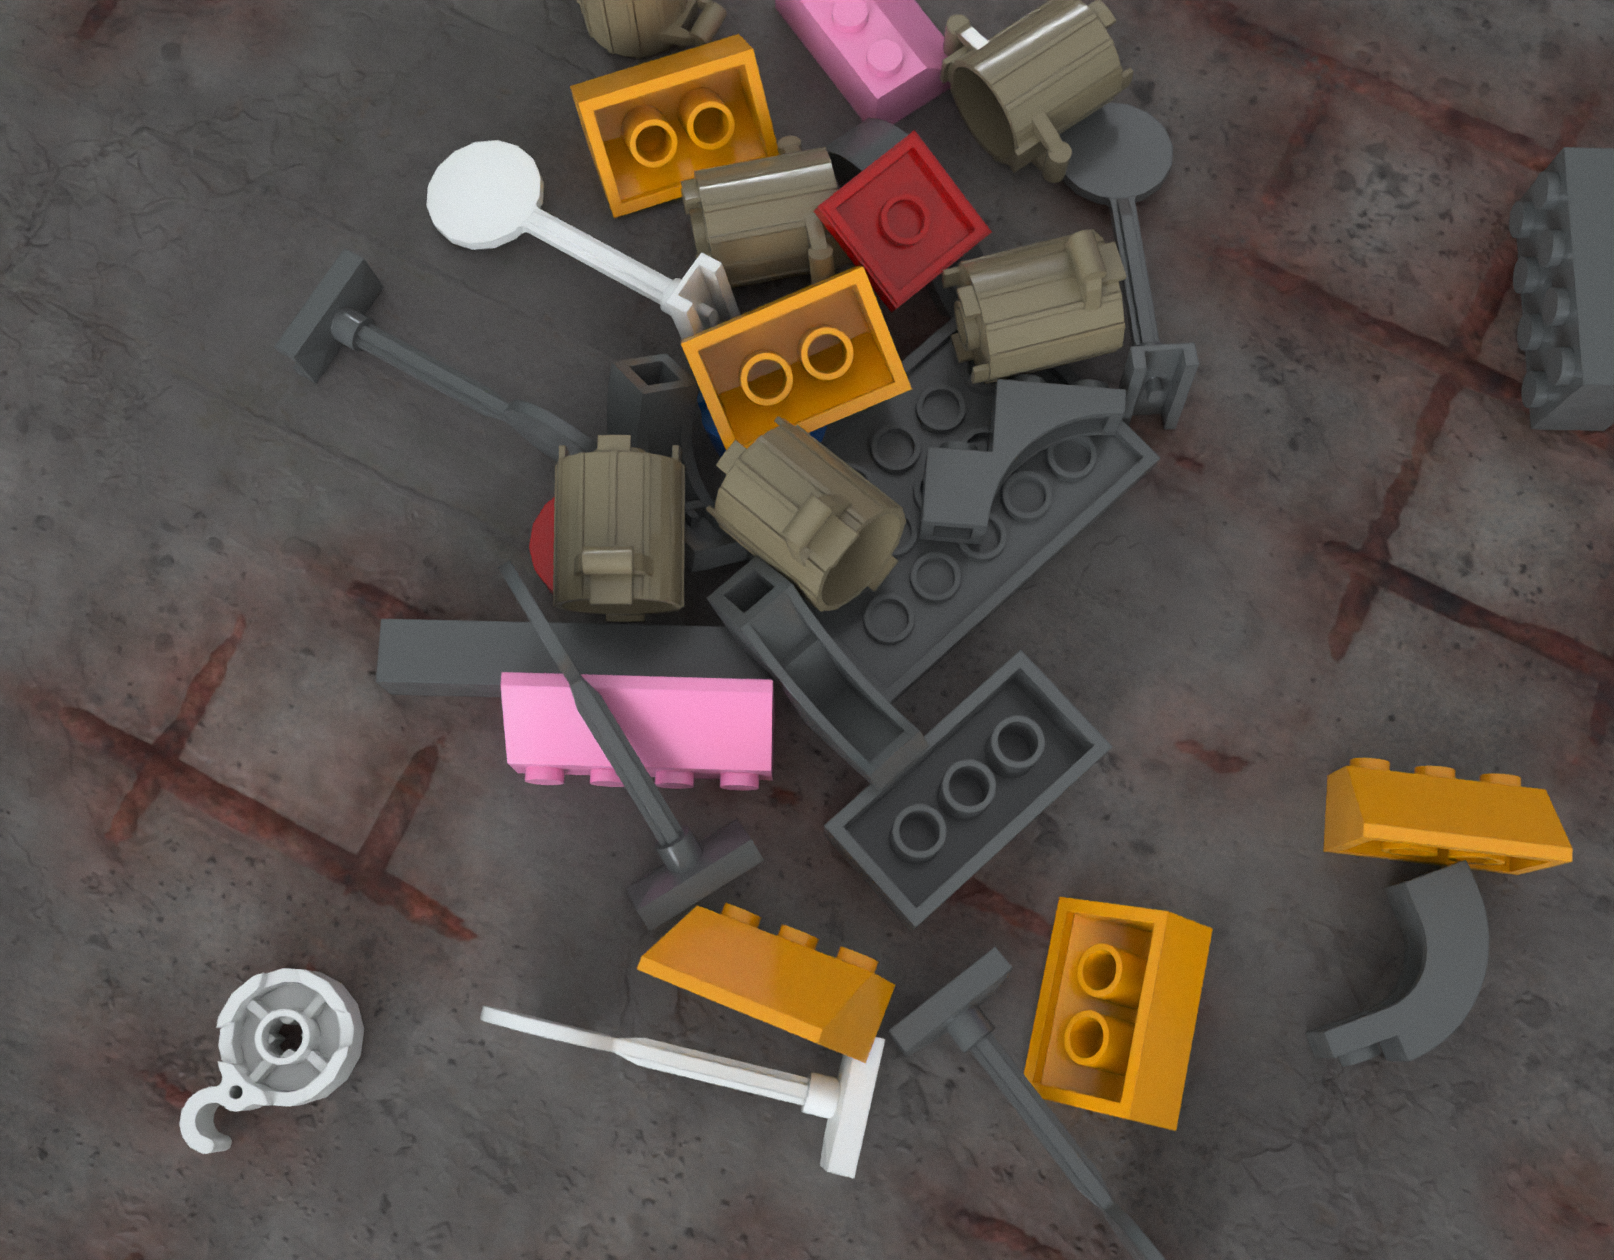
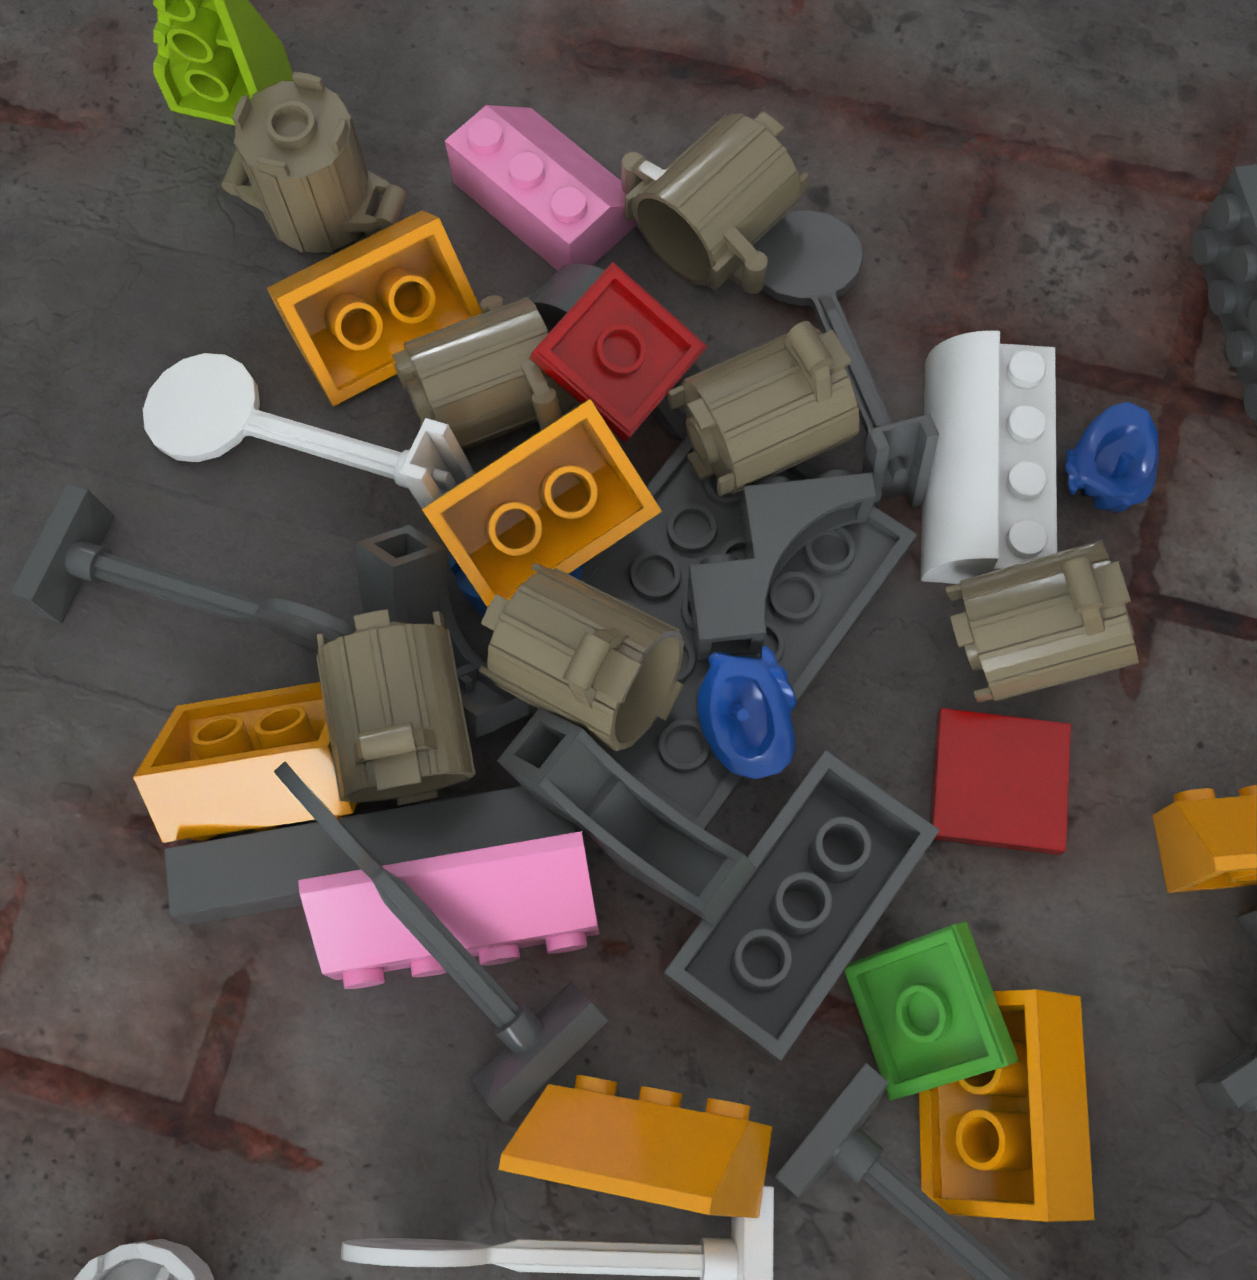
camera: 10 degrees left, 5 degrees down
none -> light orange slope [133,682,357,843]
none -> blue hat [697,646,797,779]
none -> bright green tile [844,921,1019,1101]
none -> white brick [920,331,1057,584]
none -> red tile [930,708,1071,855]
none -> dark tan container [946,540,1139,703]
none -> blue hat [1063,401,1159,513]

